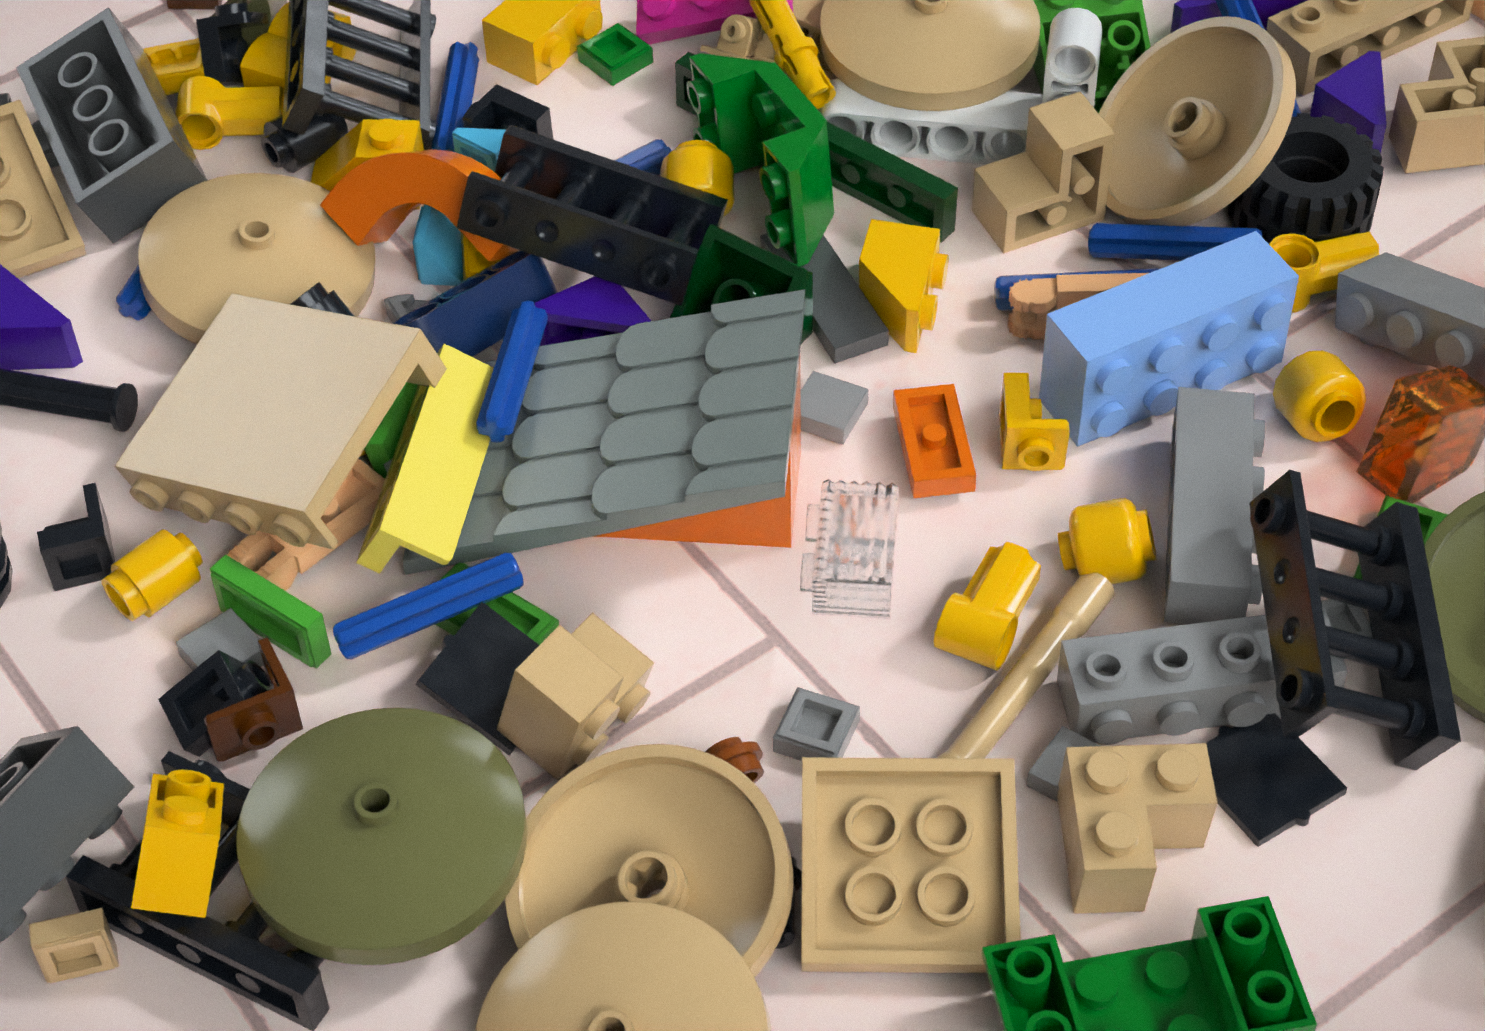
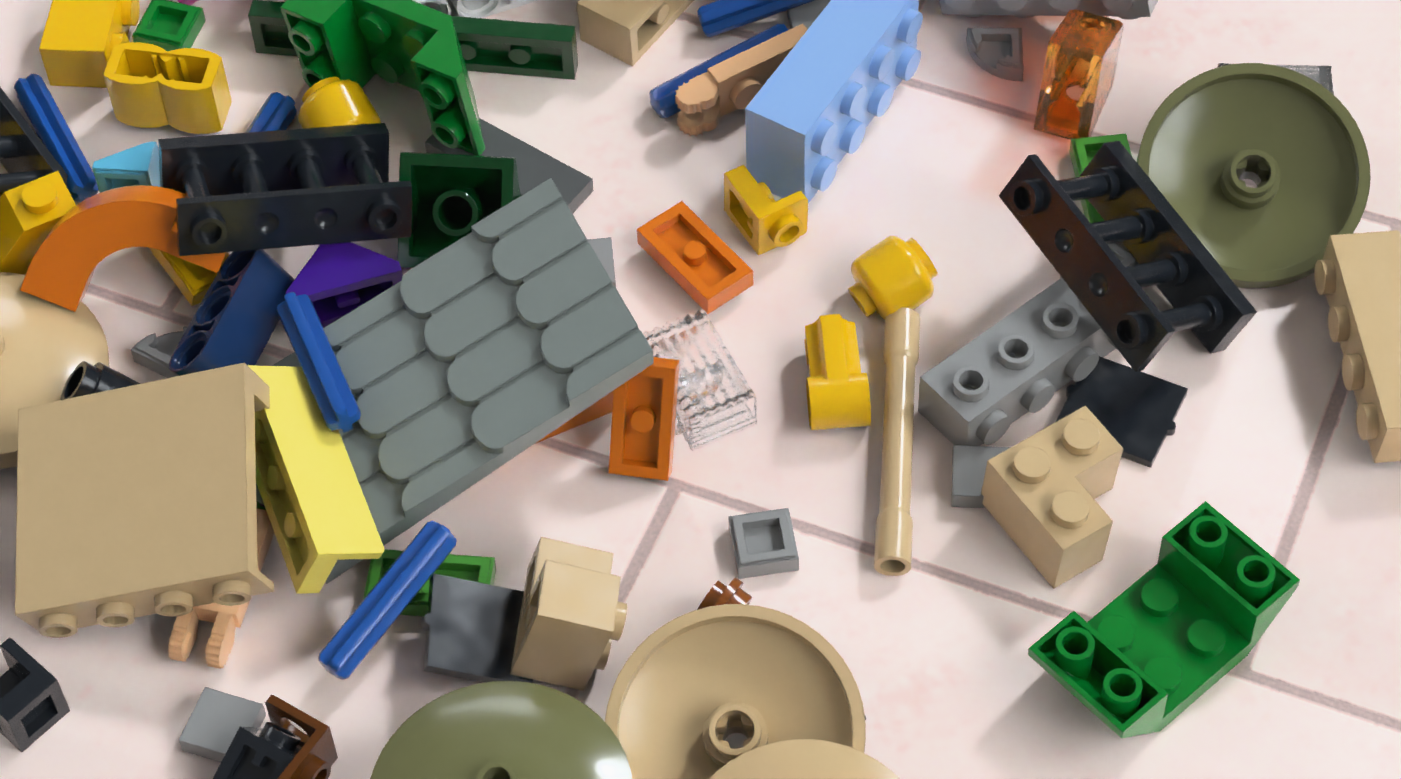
camera: 30 degrees left, 5 degrees up
yellow brick [101,529,203,621] -> none
bright green tile [210,554,332,669] -> none
medium azure slope [412,205,464,286] -> none
black bracket [463,84,554,139] -> none
tan plate [801,757,1021,973] -> none
yellow slope [859,219,949,353] -> none
light grey brick [1163,387,1265,624] -> none
yellow head [1273,350,1366,442] -> none
none -> yellow brick [103,42,232,134]
none -> orange plate [609,357,680,481]
none -> light grey tile [966,28,1024,81]

